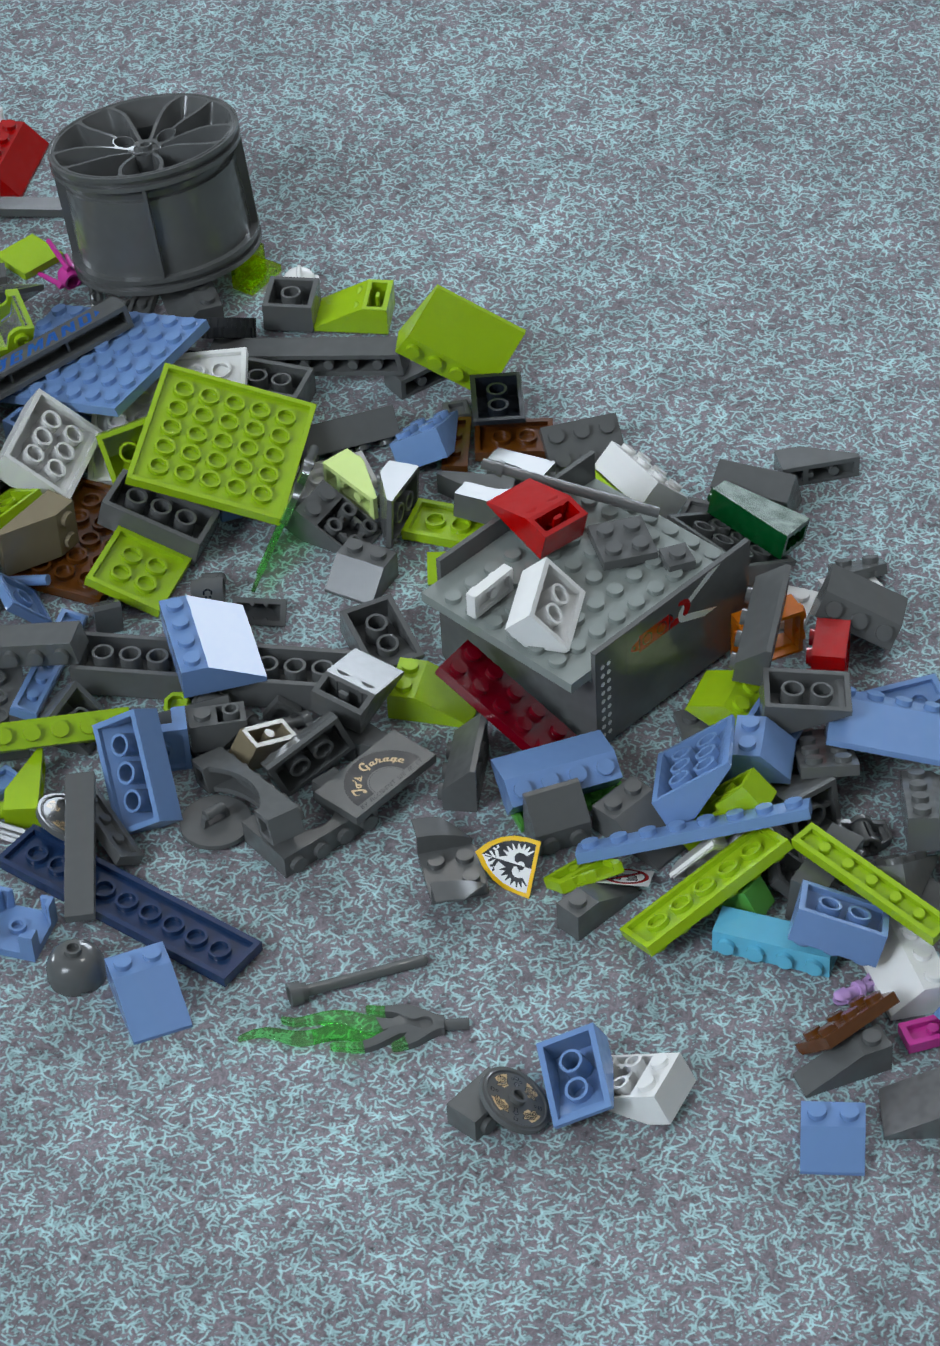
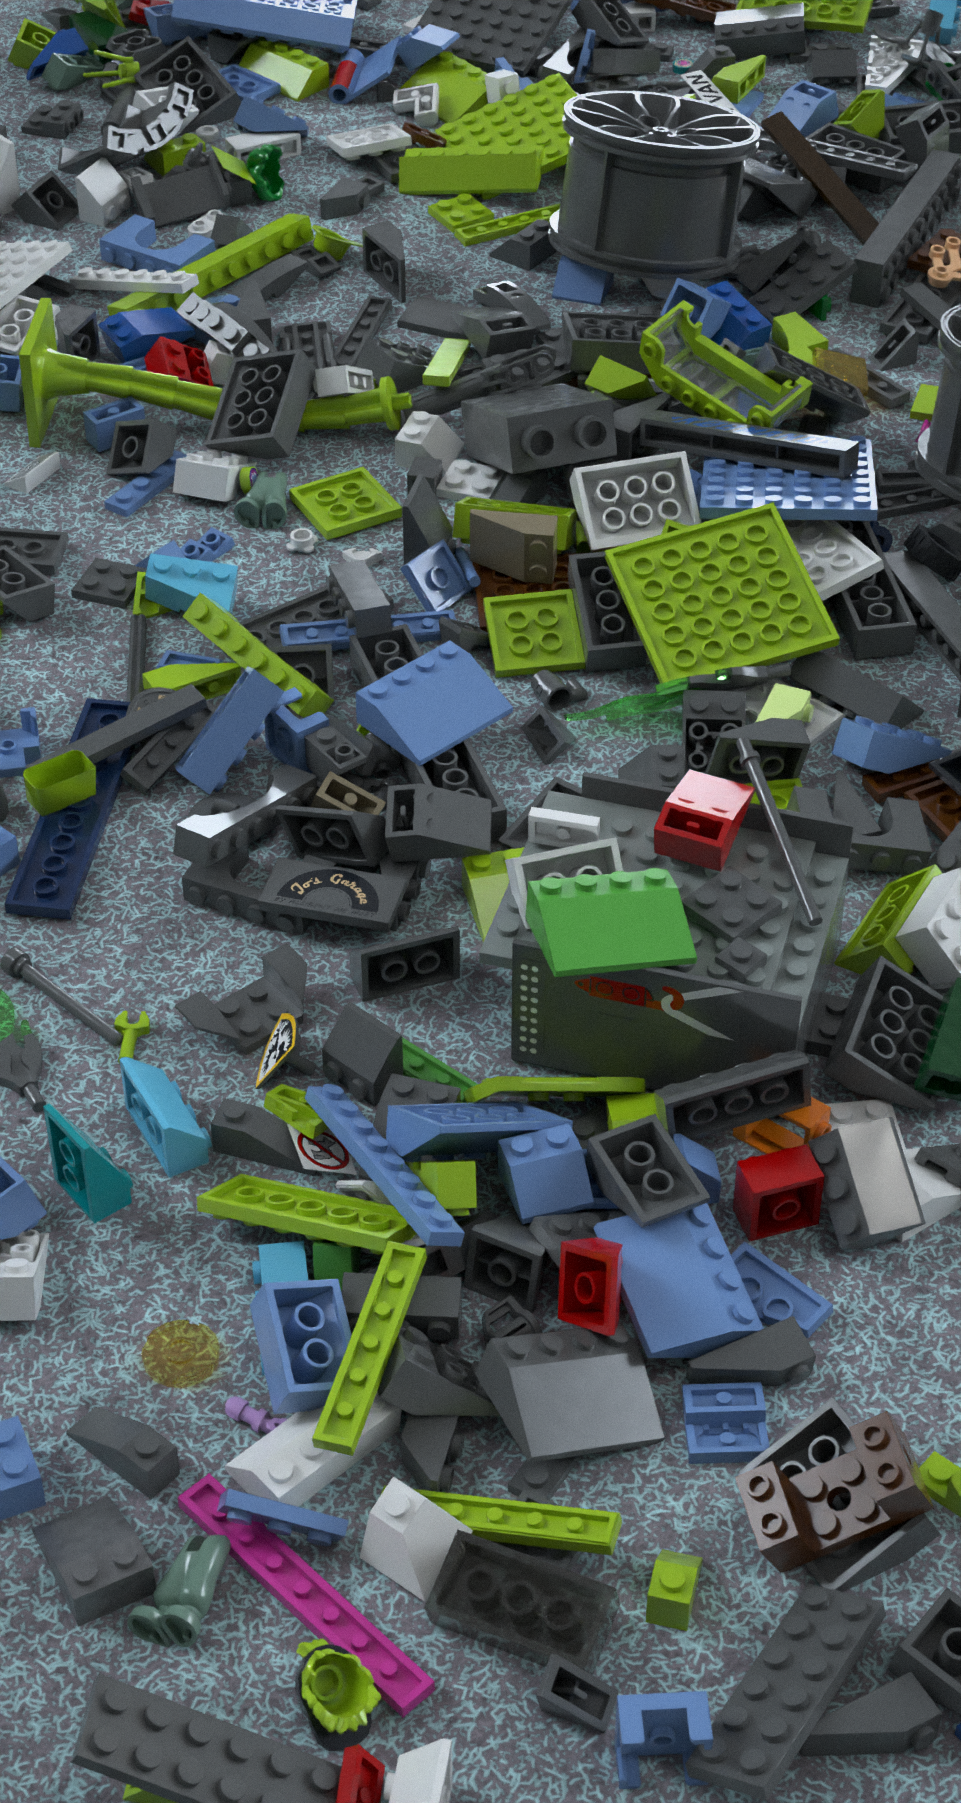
camera: 60 degrees right, 0 degrees up
dark red plate [435,640,577,751] -> none
medium blue slope [490,730,623,815] -> none
reddish brown plate [795,990,900,1055] -> none
none -> lime piece [23,750,96,817]
none -> teal slope [43,1103,133,1224]
none -> lime bar [114,1010,151,1064]
none -> medium azure slope [119,1057,212,1178]
none -> clear yellow tile [141,1319,220,1388]
none -> lime piece [463,1076,645,1103]
none -> bright green slope [525,868,697,977]
none -> red slope [557,1237,623,1336]

